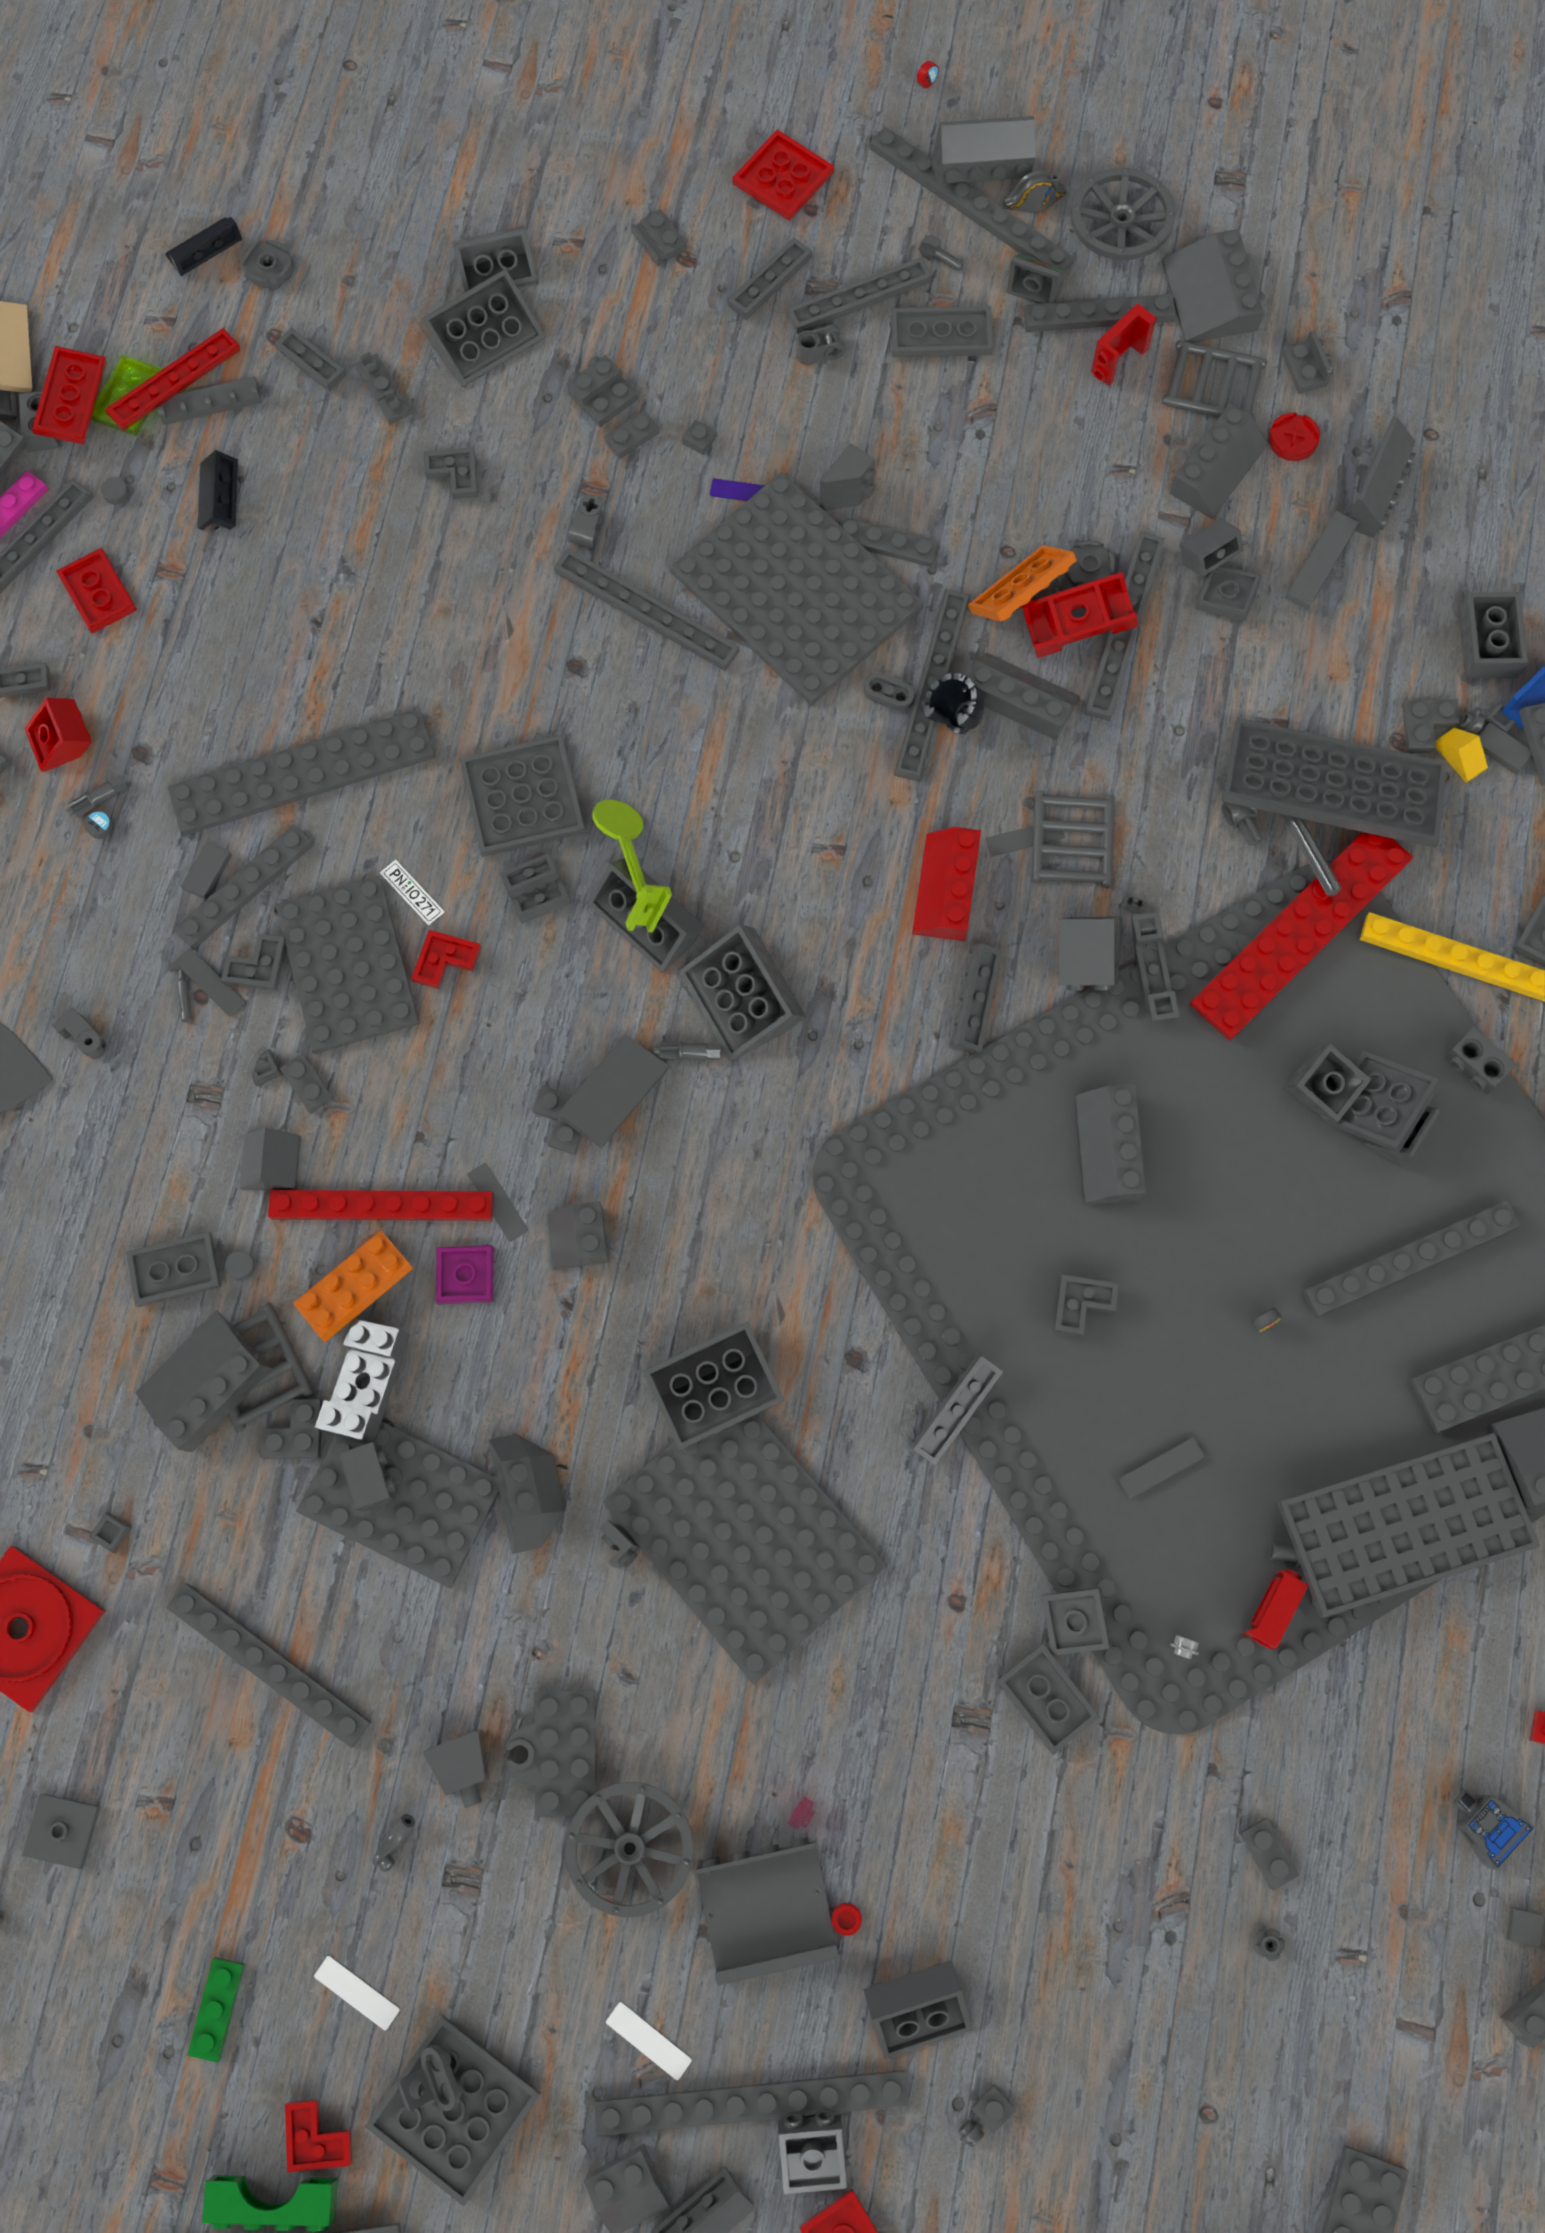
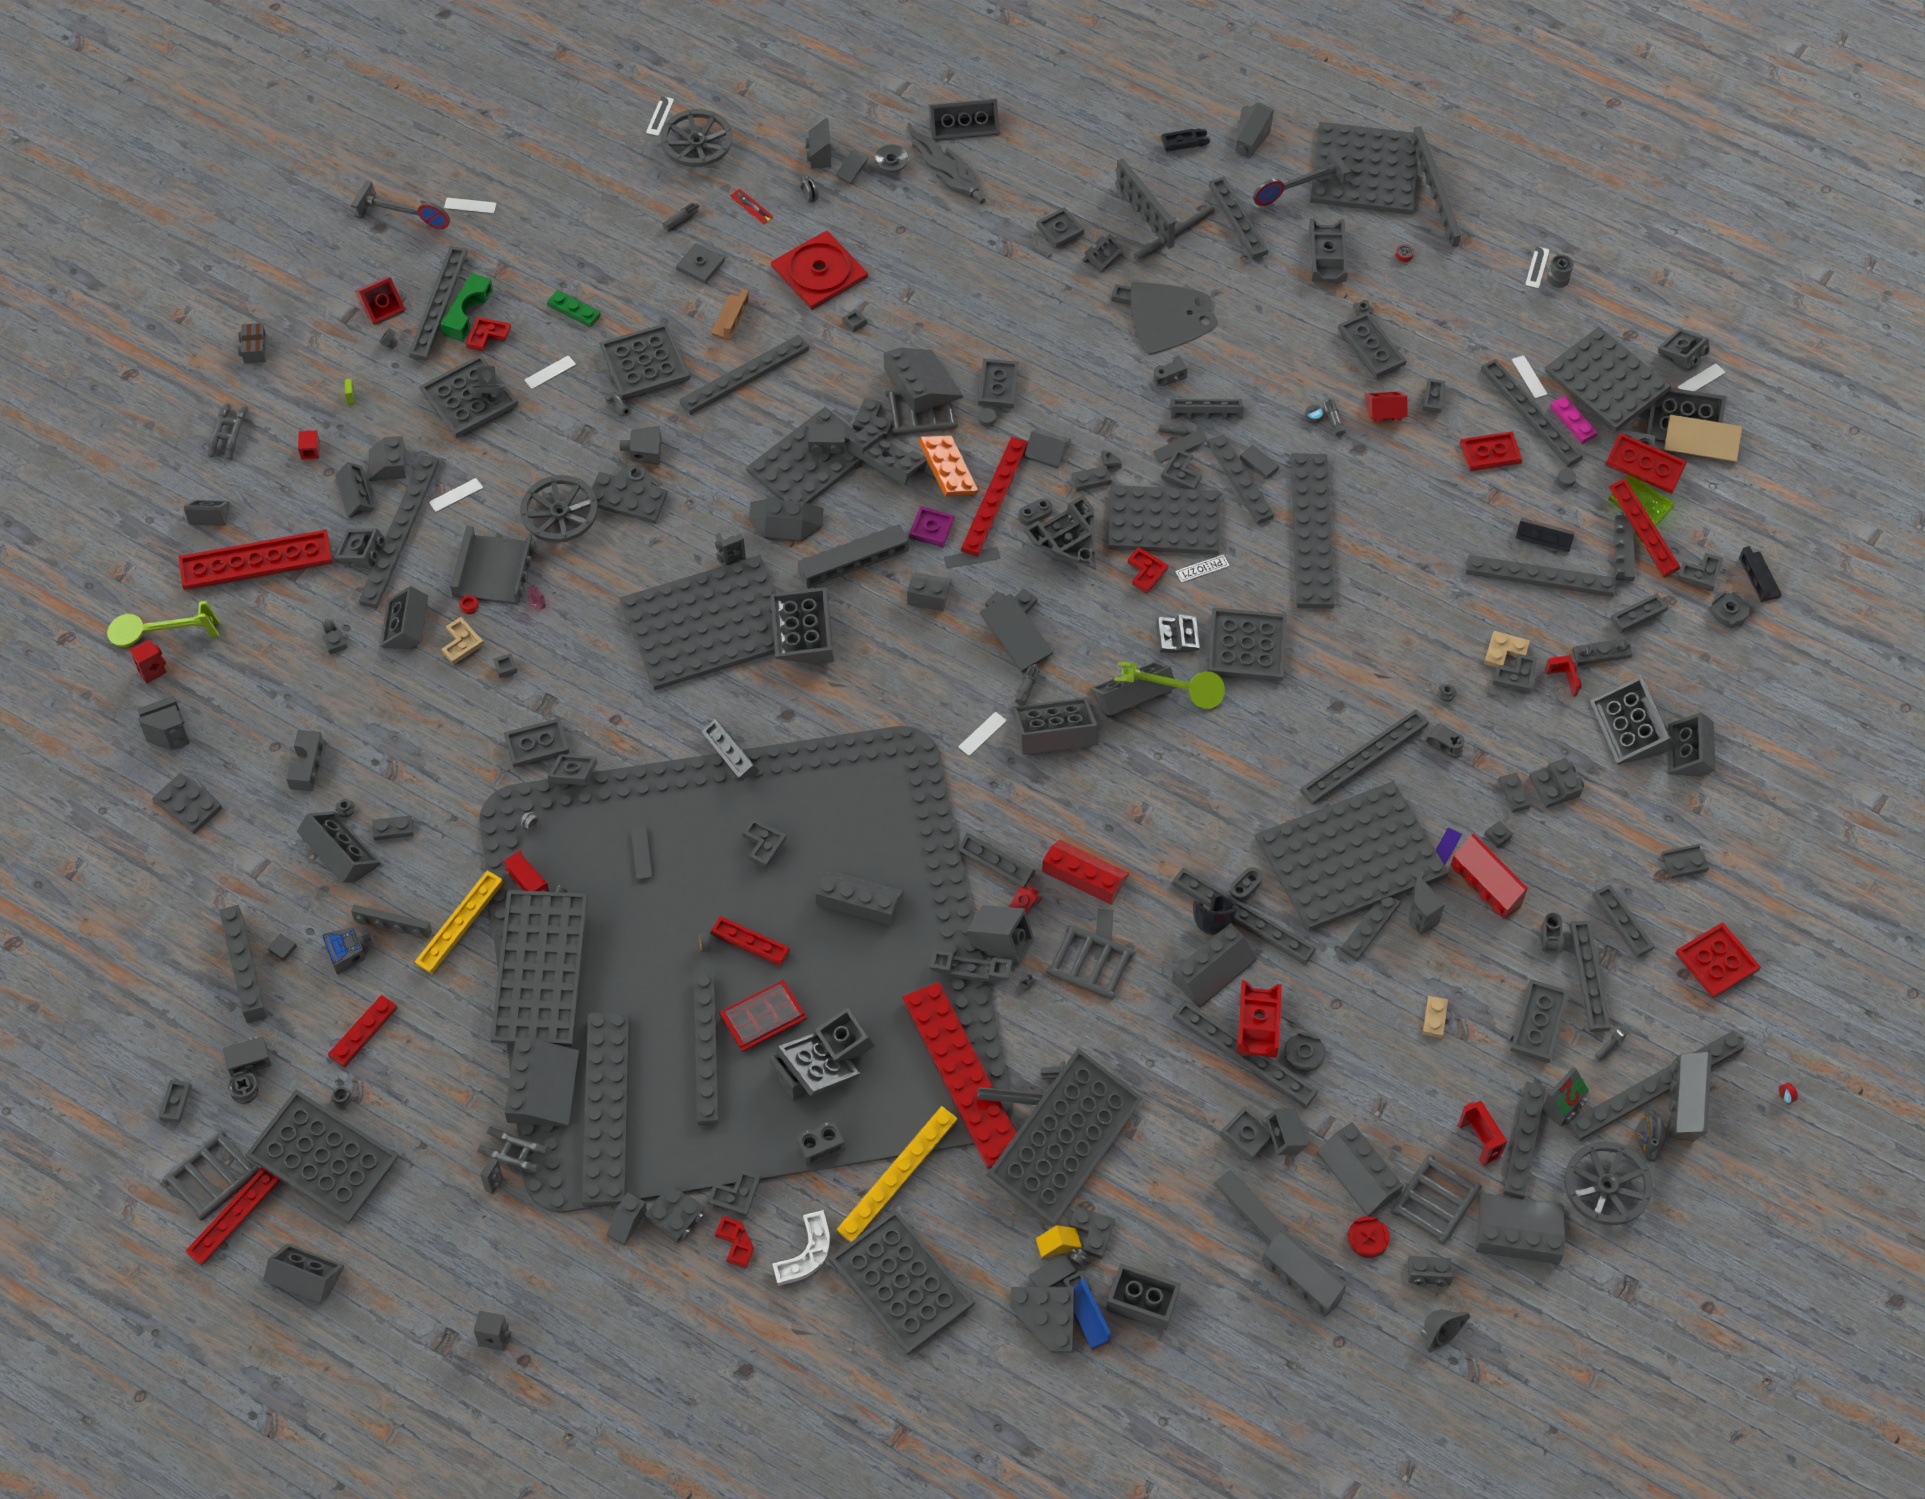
camera: 105 degrees right, 15 degrees down
orange plate [968,545,1077,622] -> none
none -> dark grey arch [286,730,326,791]
none -> dark grey slope [297,811,381,883]
none -> dark grey plate [351,905,432,938]
none -> yellow plate [415,870,504,975]
none -> tan plate [441,617,484,665]
none -> dark grey plate [493,654,517,678]
none -> dark grey plate [599,323,690,400]
none -> red tile [710,916,790,967]
none -> medium nougat panel [711,289,750,341]
none -> clear piece [719,980,807,1052]
none -> dark grey brick [798,524,909,588]
none -> white sticker [958,712,1006,755]
none -> red bracket [1009,885,1042,915]
none -> dark grey plate [1018,499,1052,525]
none -> dark grey wedge [1023,495,1096,570]
none -> dark grey hinge [1170,399,1243,419]
none -> dark grey hat [1420,1309,1470,1353]
none -> tan plate [1422,996,1448,1038]
none -> dark grey plate [1438,684,1457,702]
none -> slope [1451,834,1528,919]
none -> dark grey plate [1466,555,1616,597]
none -> tan plate [1484,631,1530,668]
none -> red bracket [1545,655,1581,697]
none -> dark grey plate [1677,553,1723,591]

